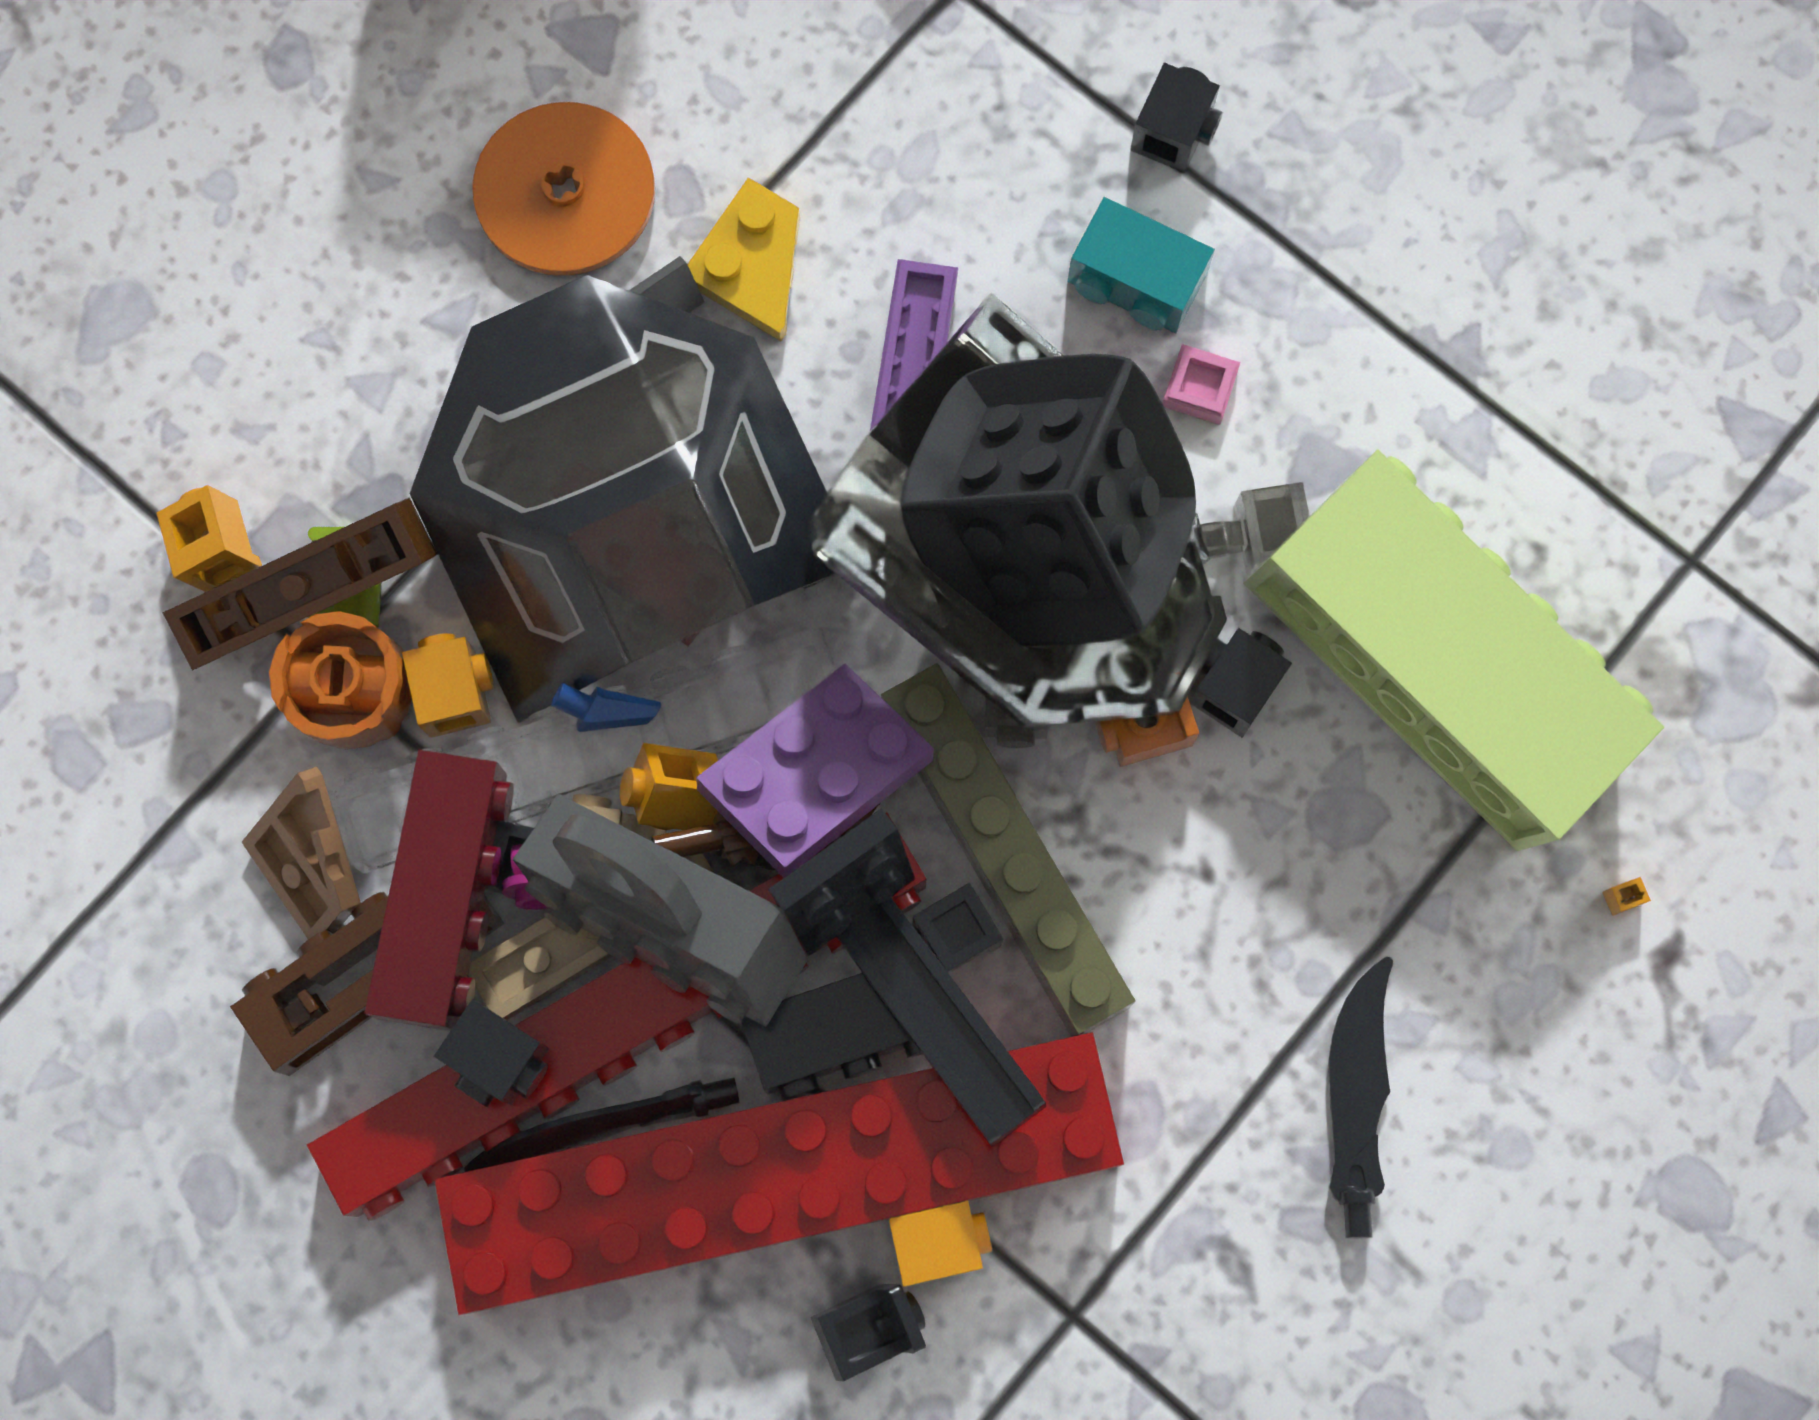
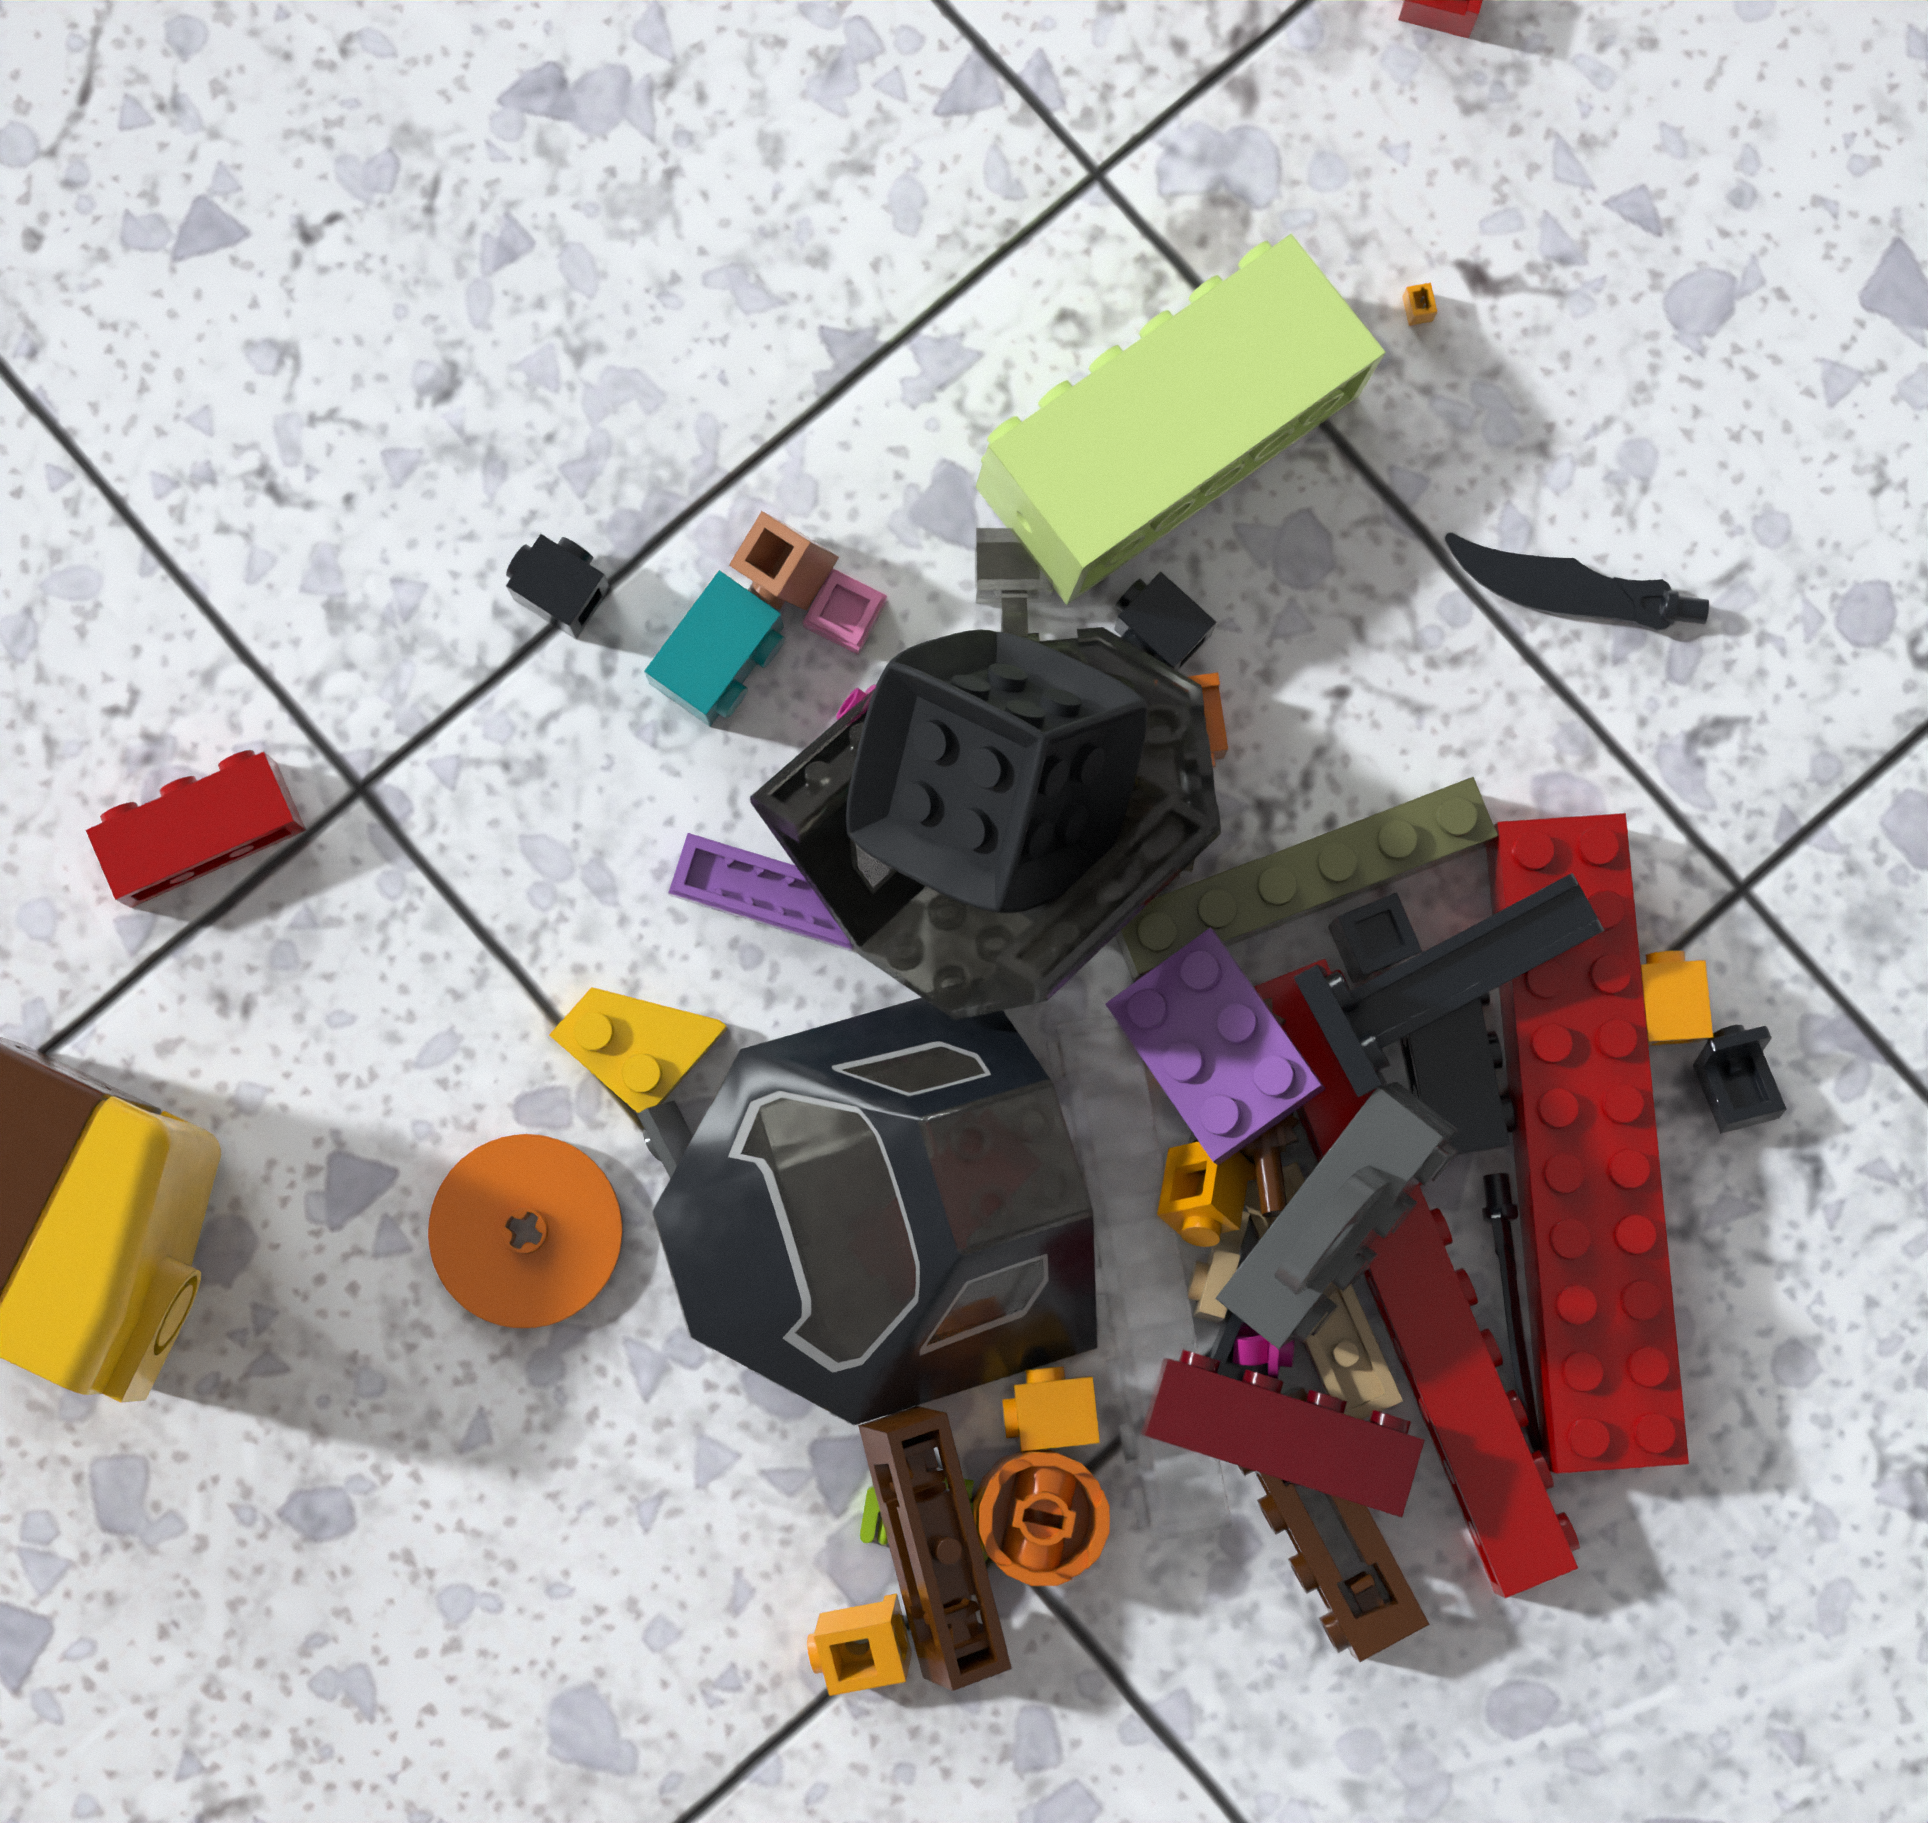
camera: 85 degrees left, 5 degrees up
medium nougat wing [242,767,361,940] -> none
black brick [433,999,550,1107] -> none
blue bar [551,683,661,732] -> none
none -> nougat brick [729,511,839,611]

